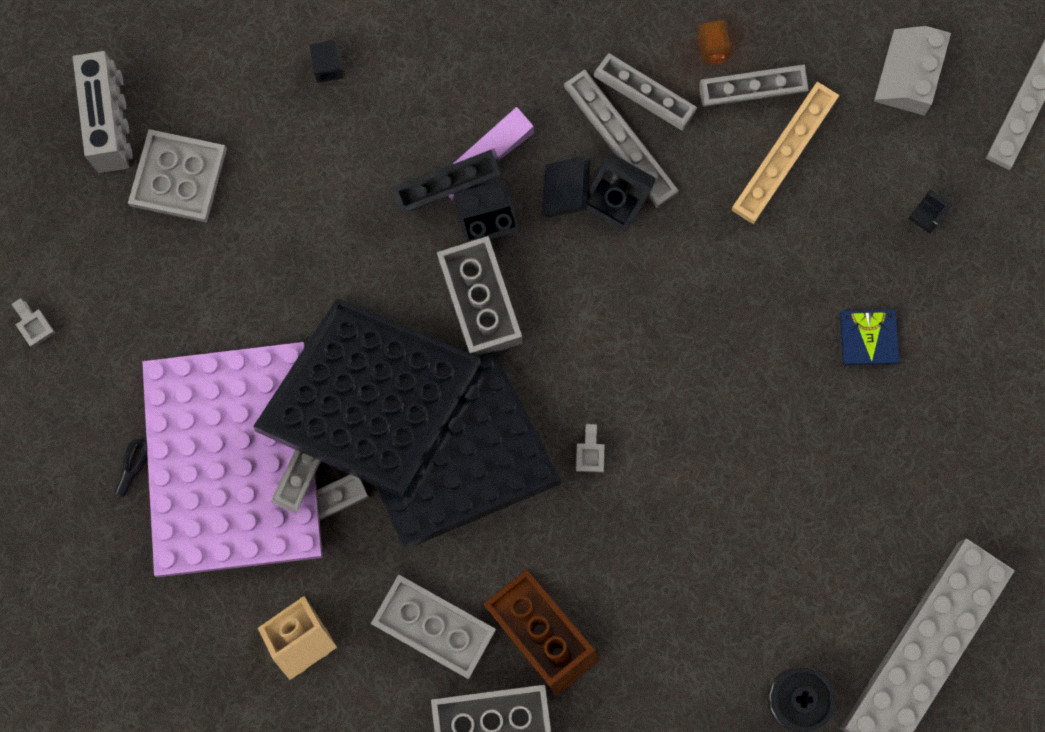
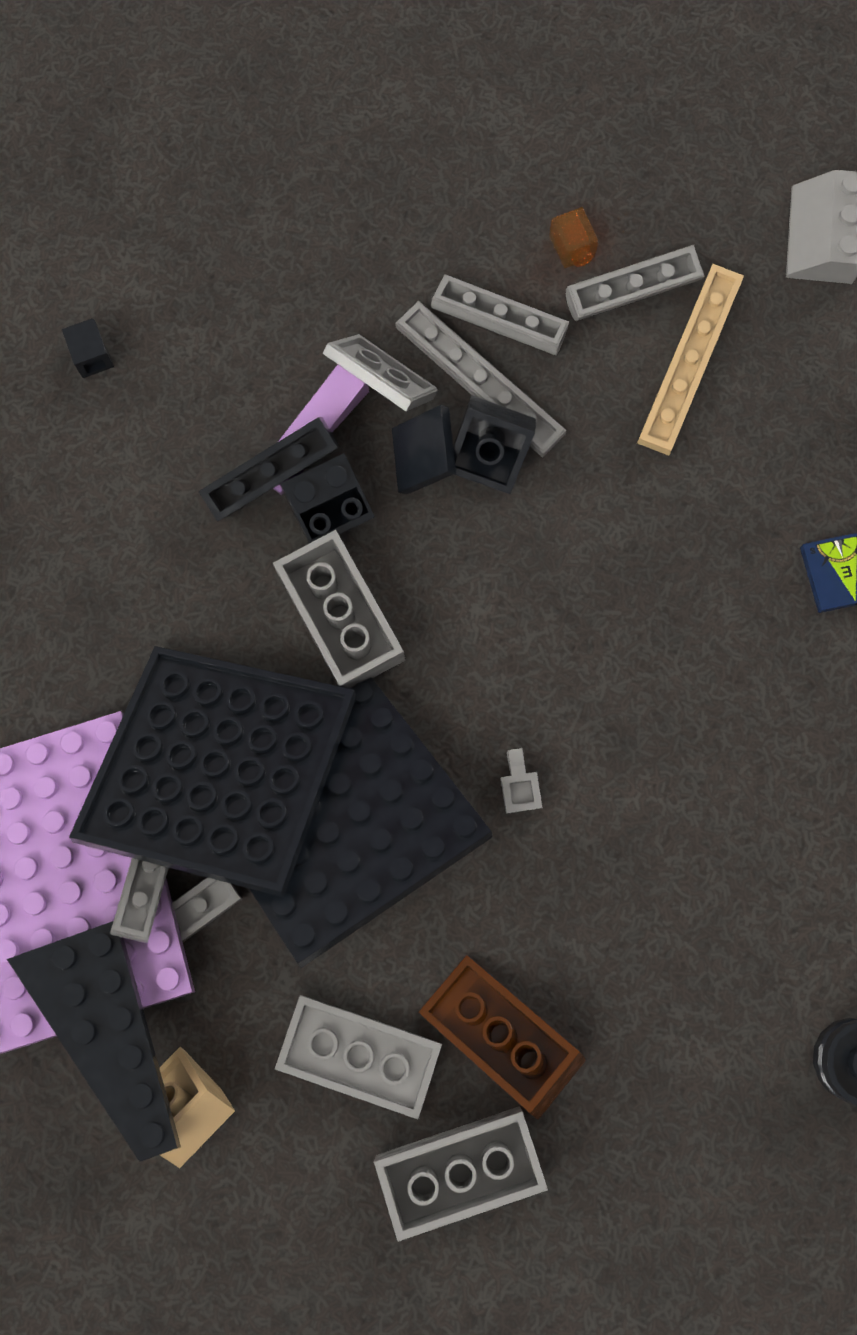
camera: 10 degrees left, 0 degrees up
none -> black wing [7,921,181,1162]
none -> light grey tile [323,334,438,411]

